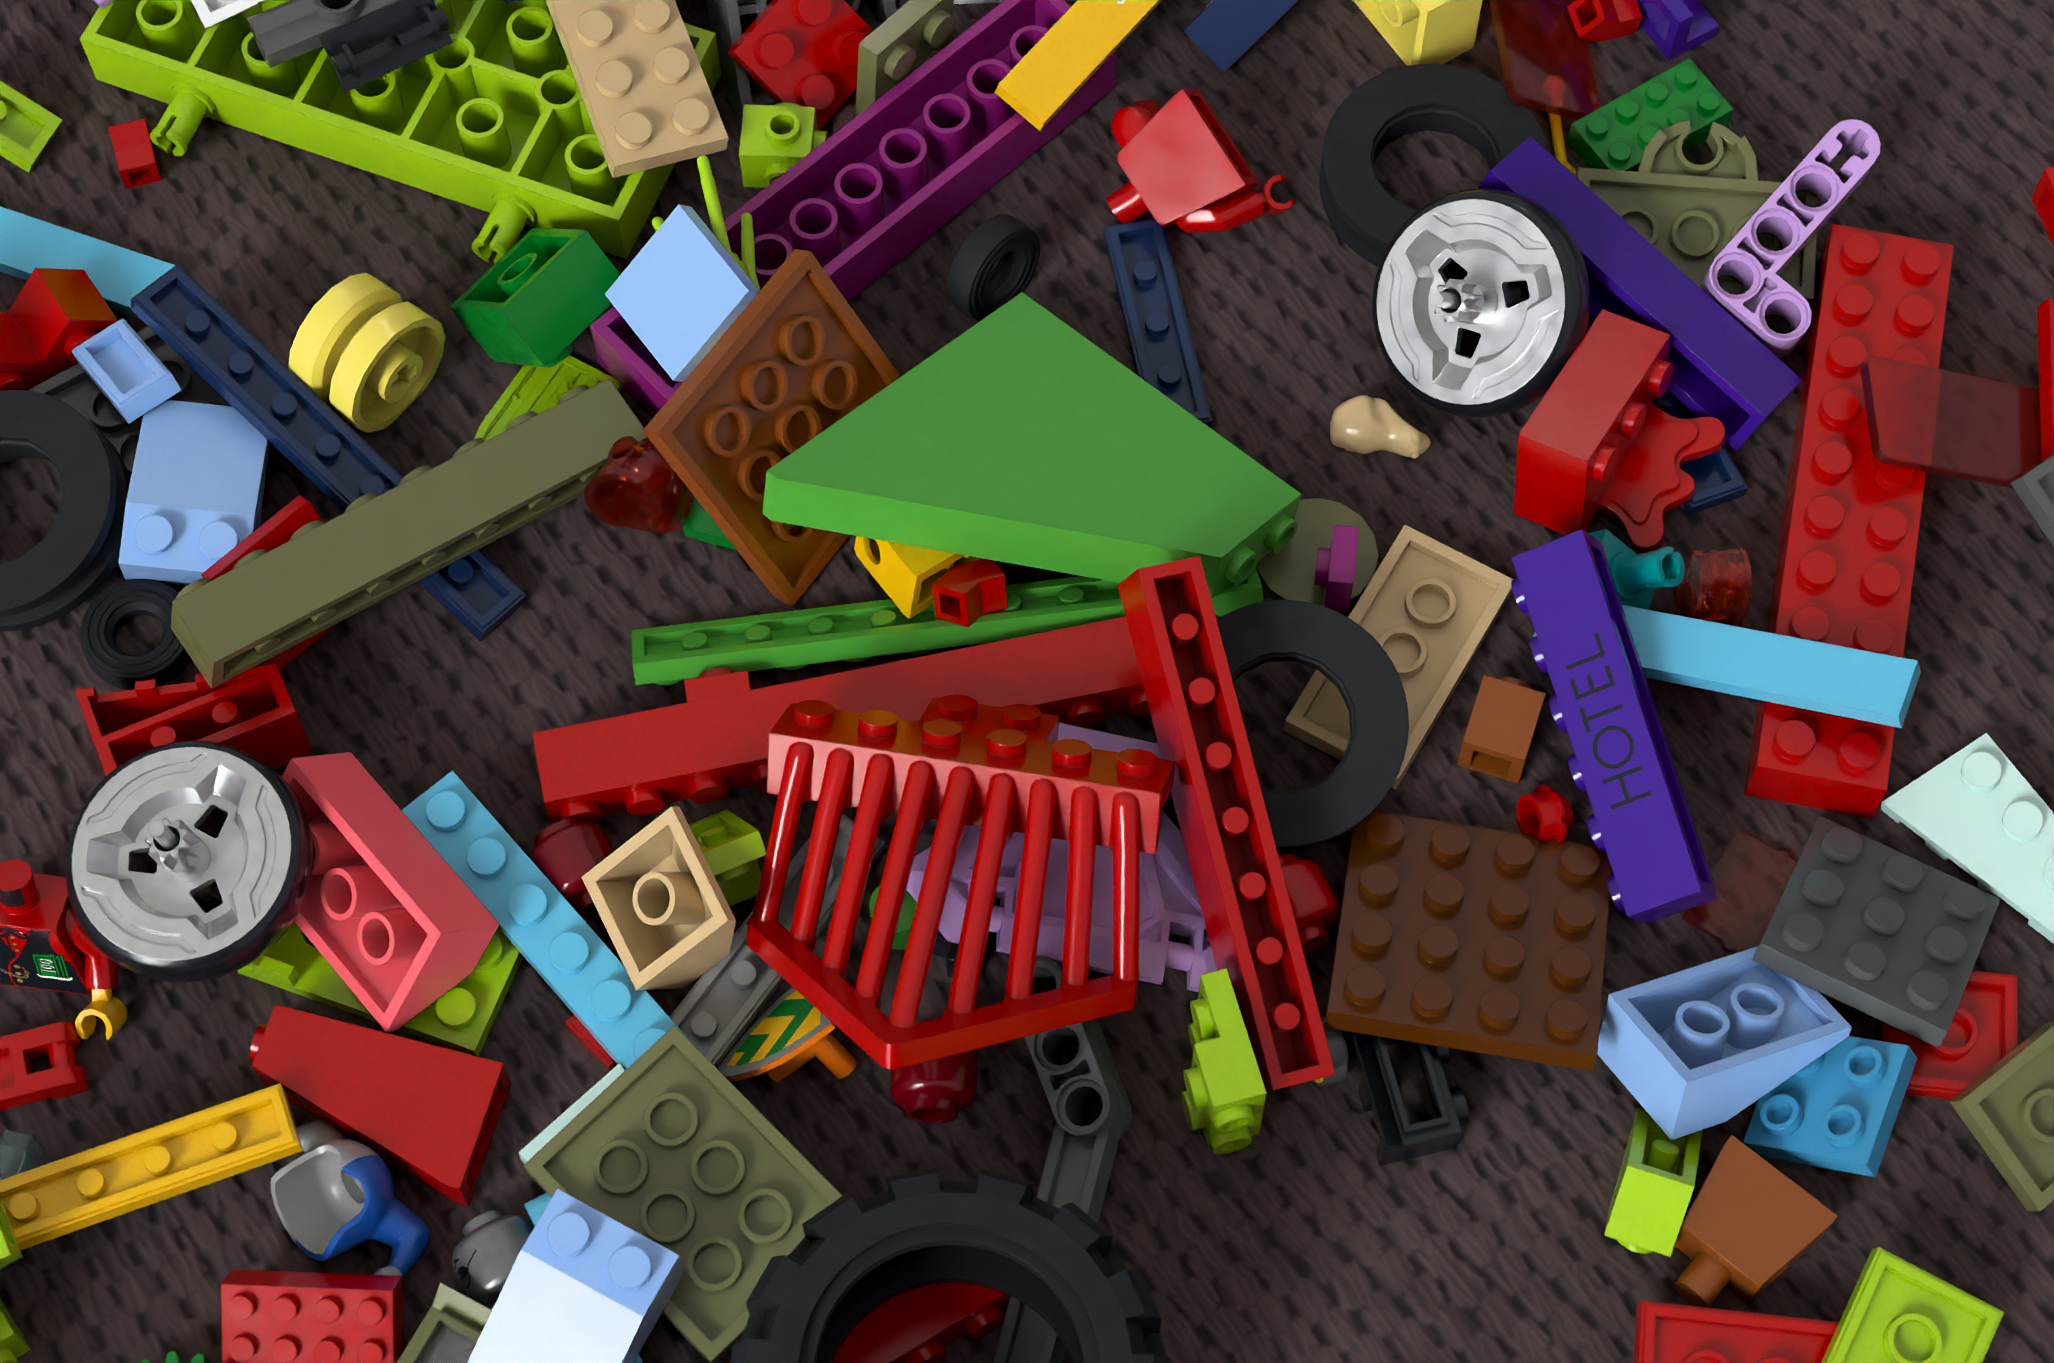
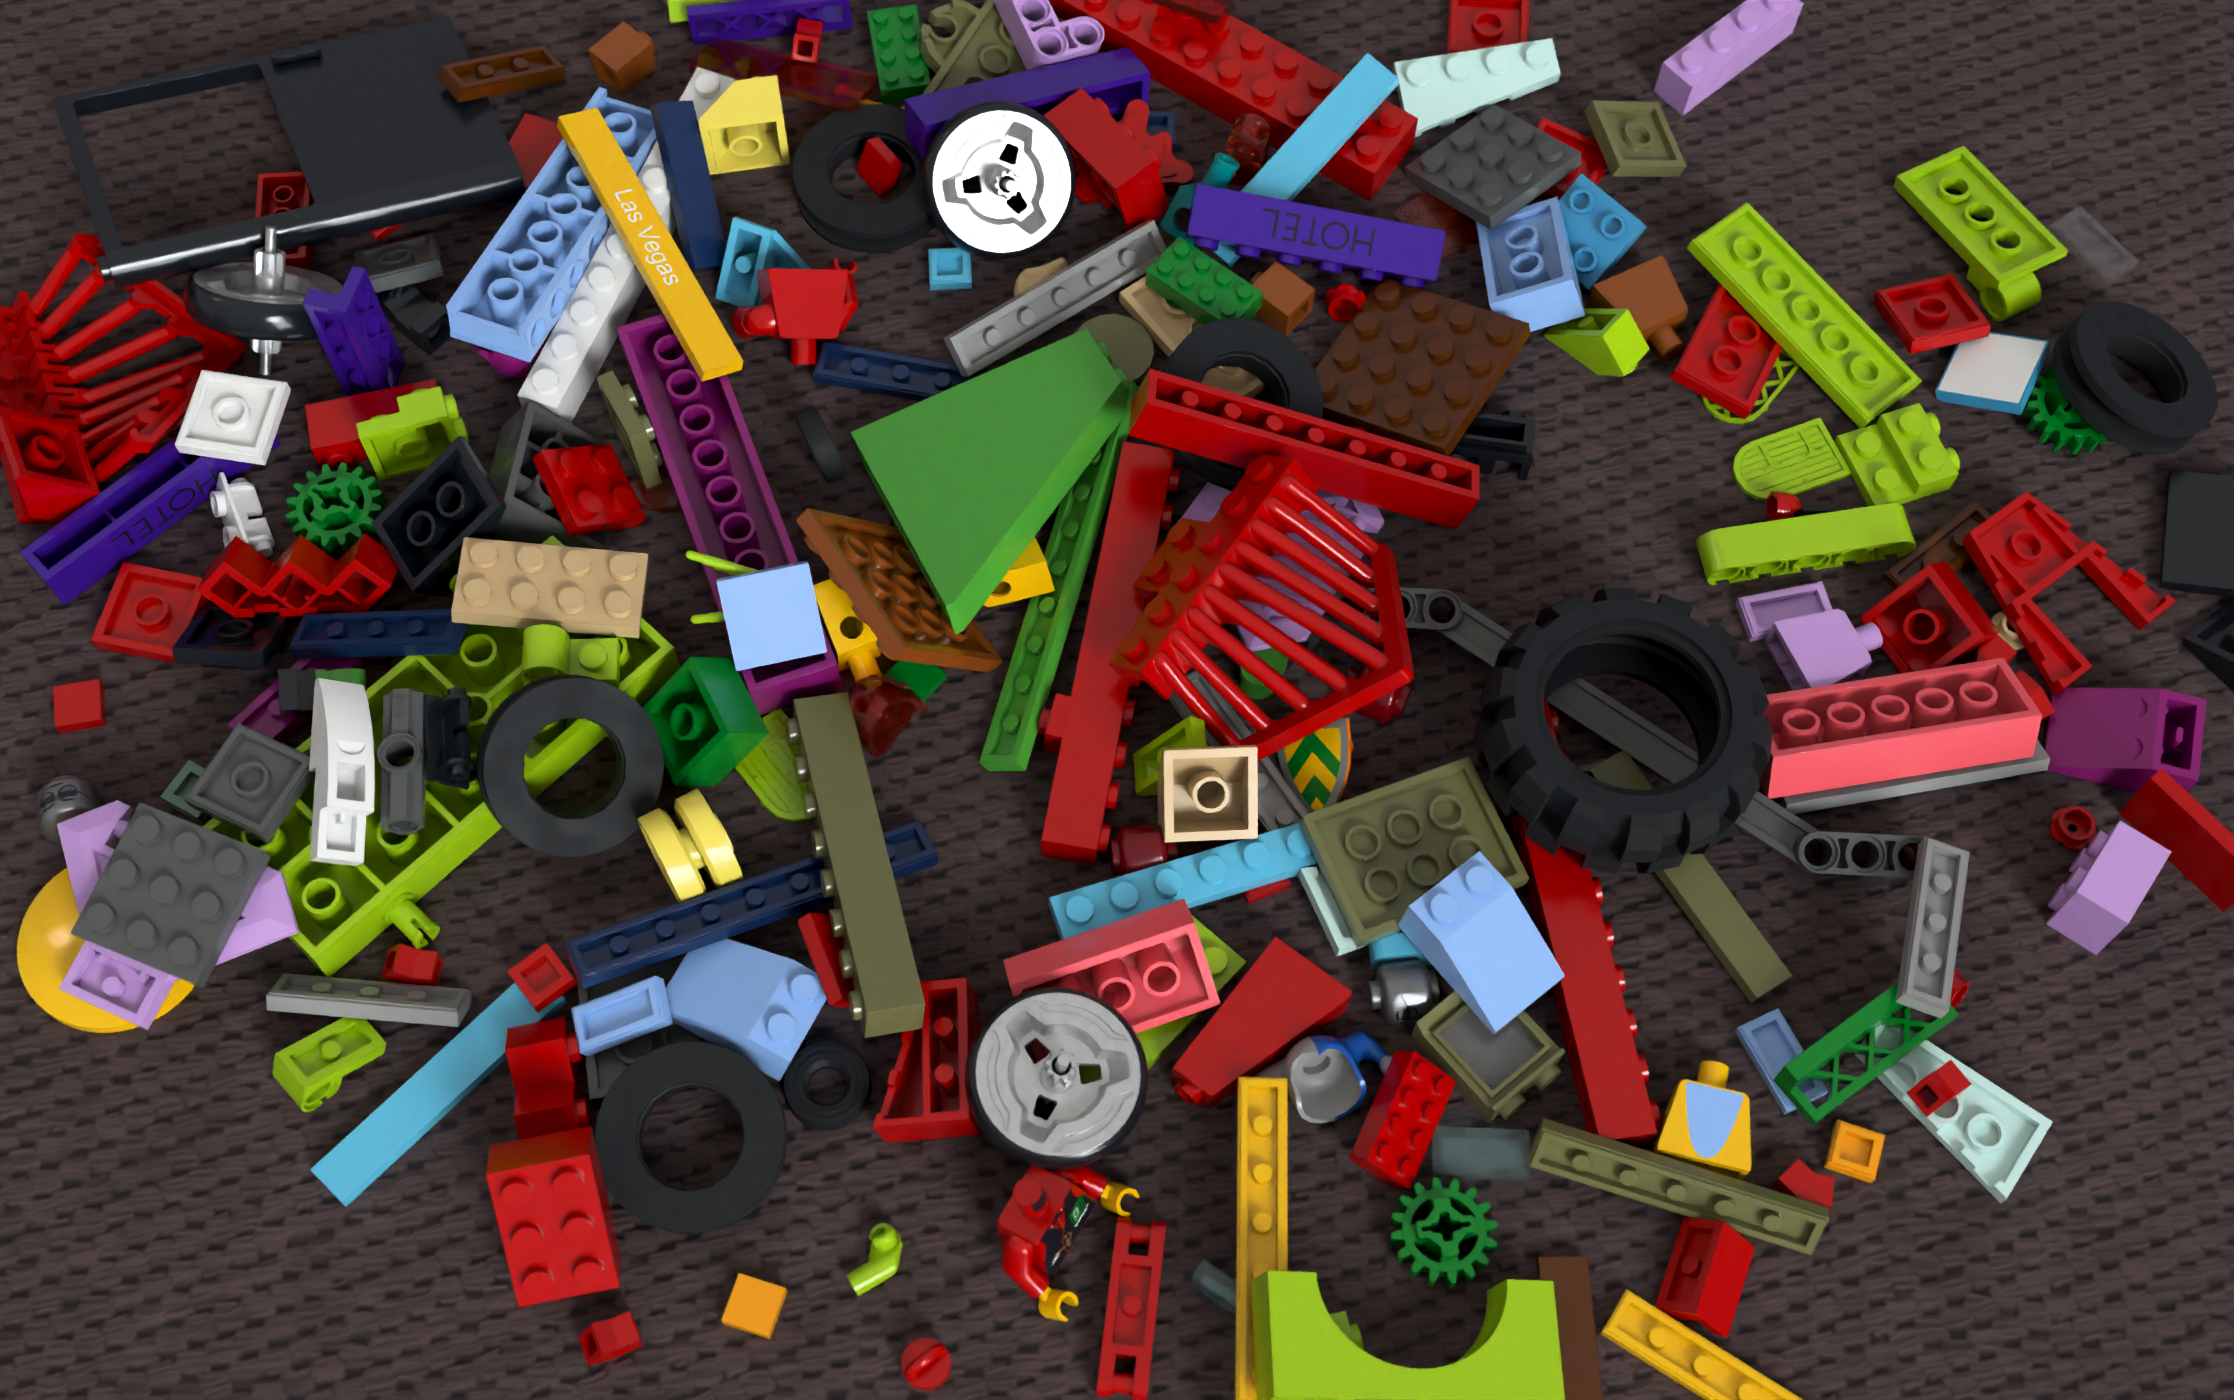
camera: 70 degrees left, 0 degrees up
lime brick [739,102,828,188] -> none
red piece [932,558,1008,627] -> none
lime plate [1181,968,1267,1154] -> none
magenta plate [1314,525,1359,612] -> none
none -> light grey tile [266,973,471,1027]
none -> black tyre [476,674,664,857]
none -> red plate [507,943,577,1013]
none -> lime plate [521,624,621,687]
none -> medium azure slope [715,217,811,307]
none -> red tile [856,137,903,198]
none -> medium azure tile [928,248,972,290]
none -> light grey plate [943,220,1167,377]
none -> green piece [1146,237,1263,325]

